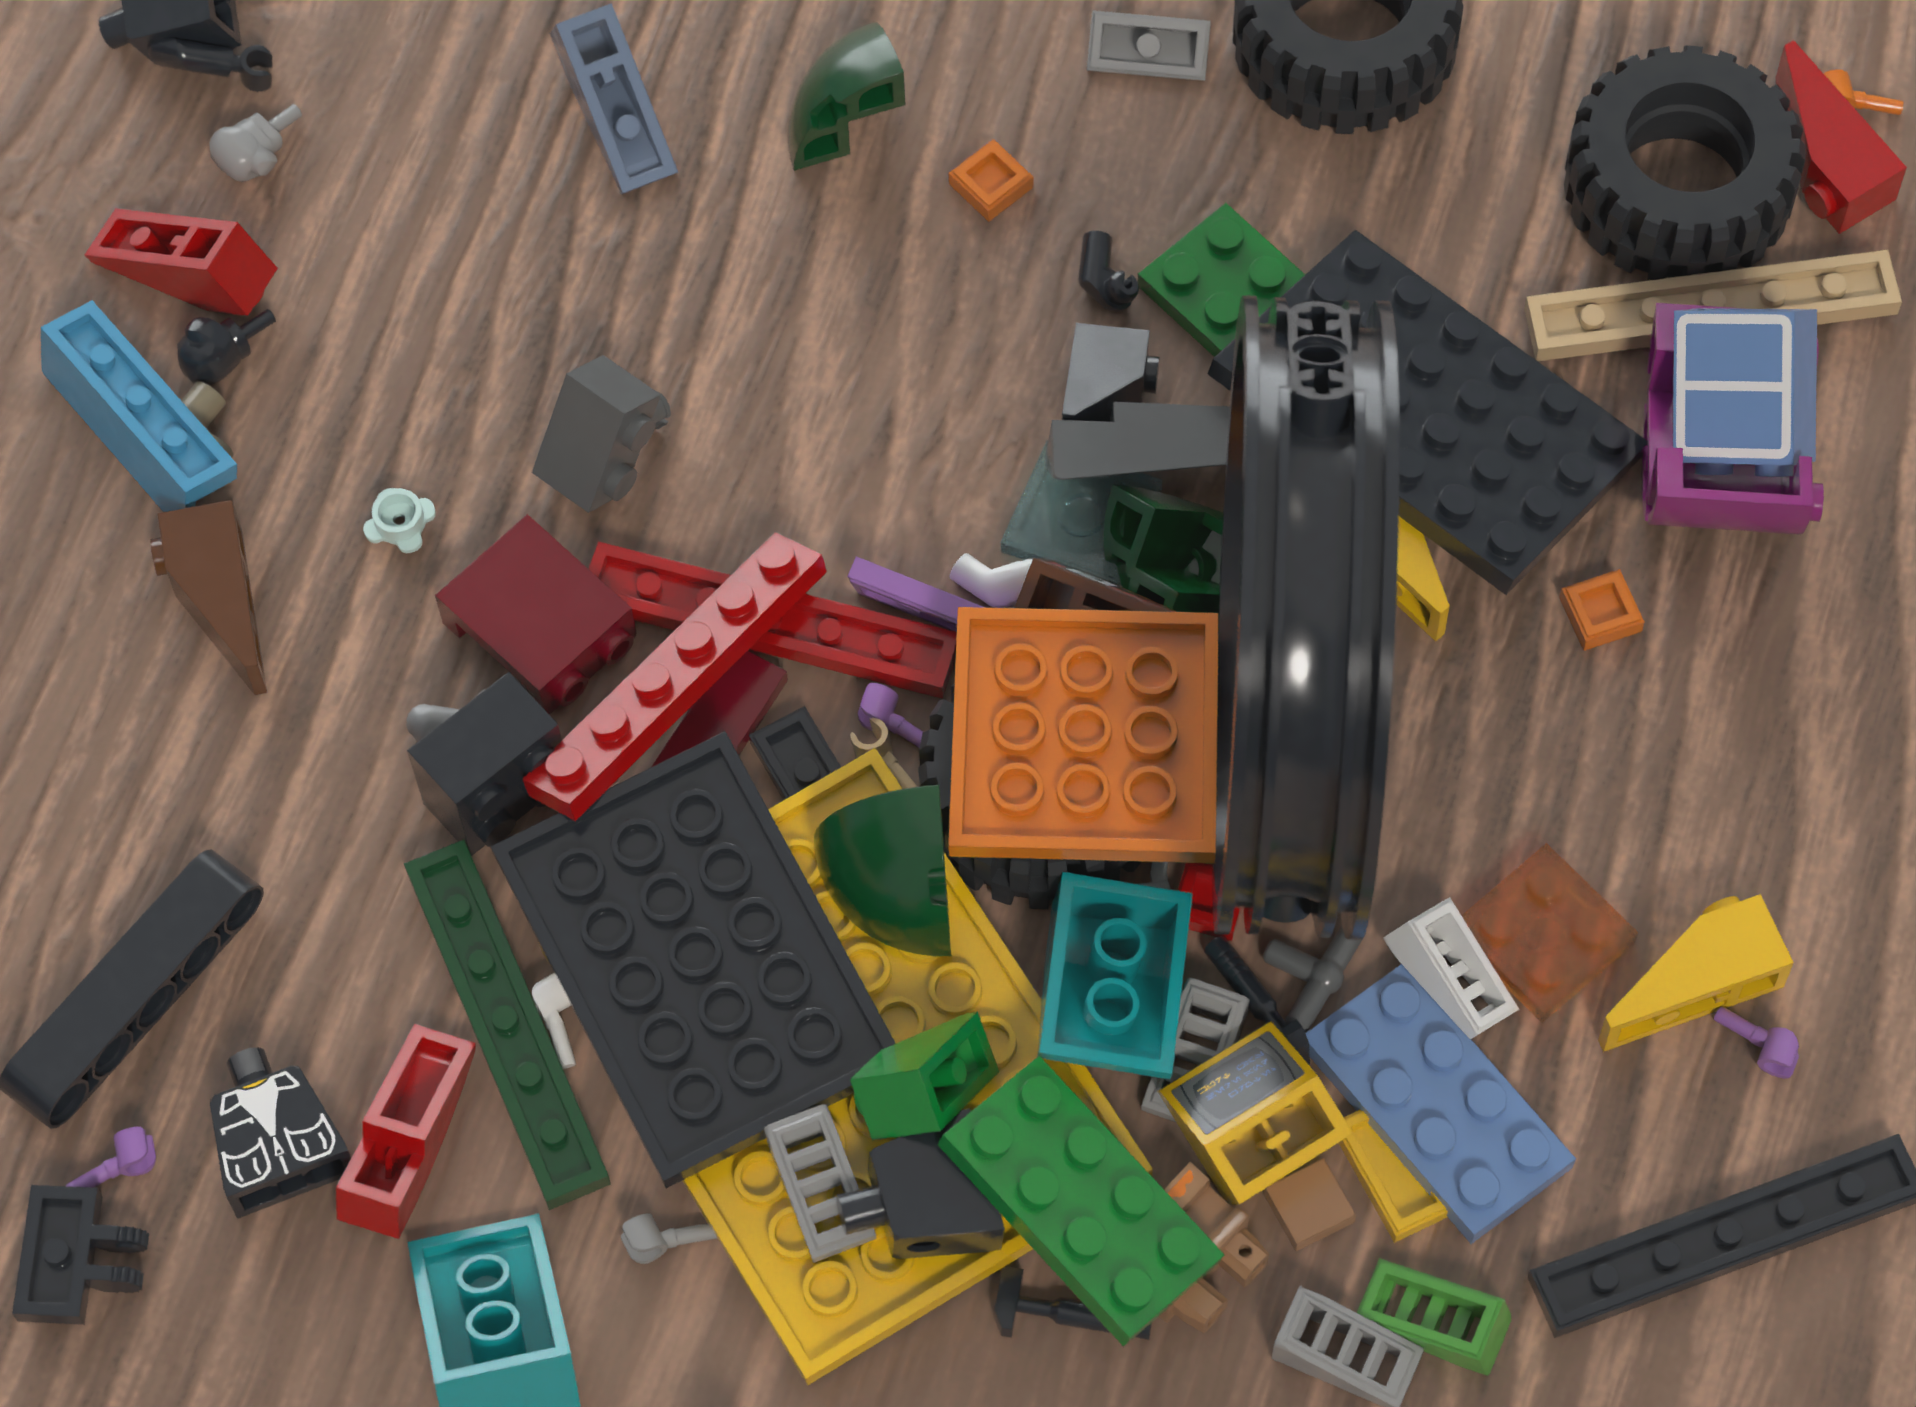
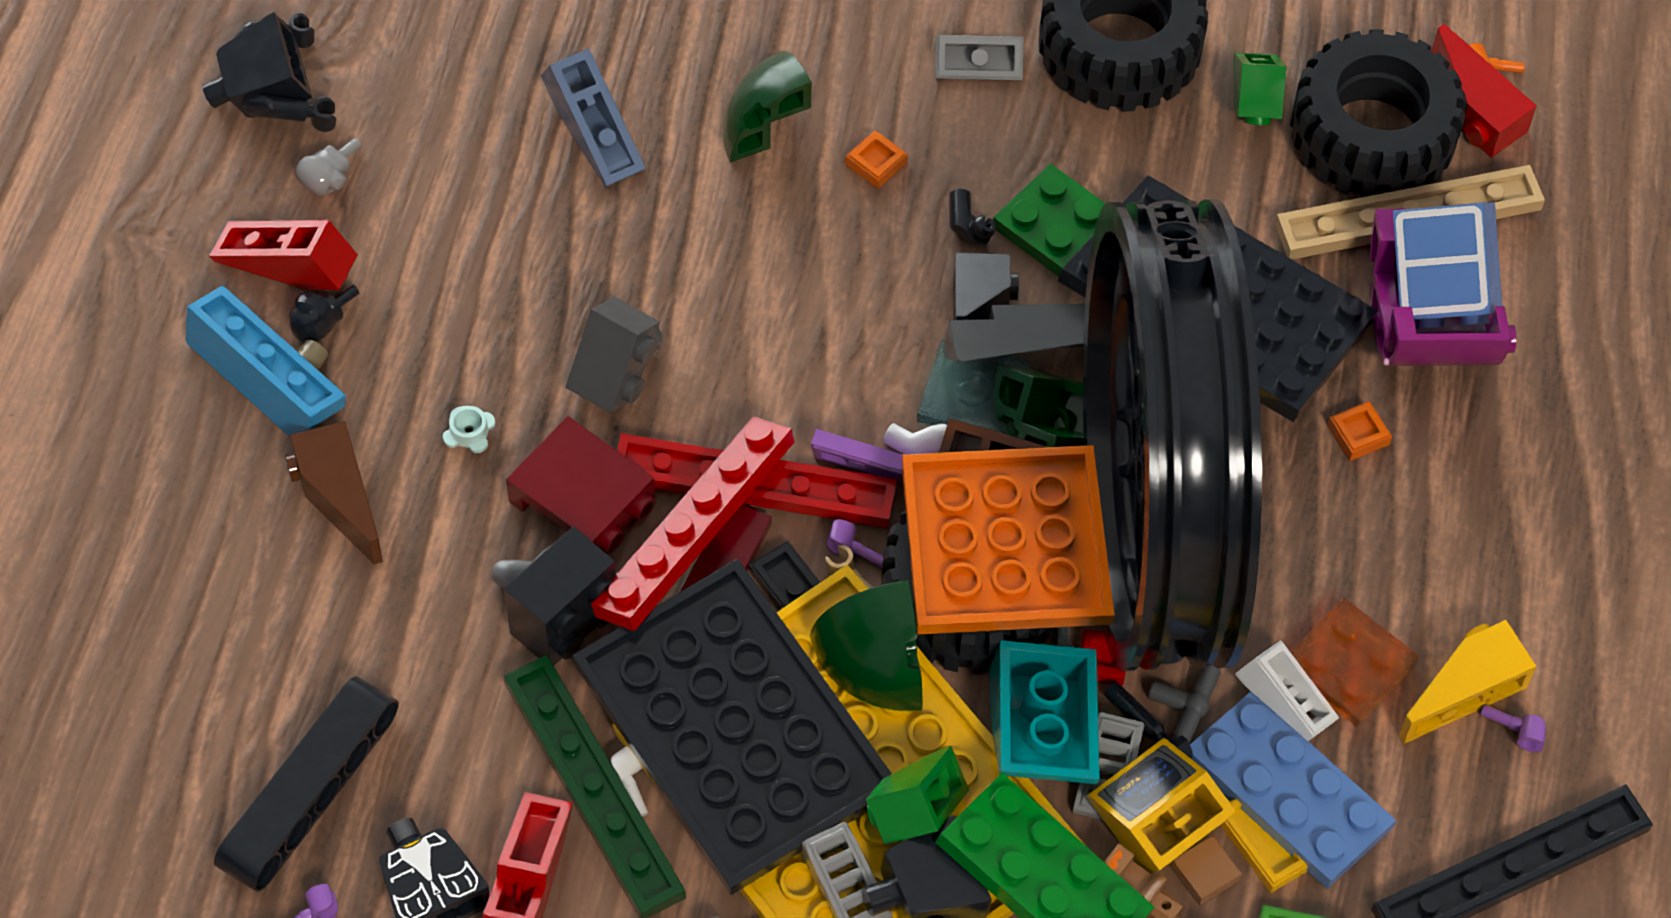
camera: 10 degrees left, 5 degrees down
none -> green slope [1233,52,1286,125]

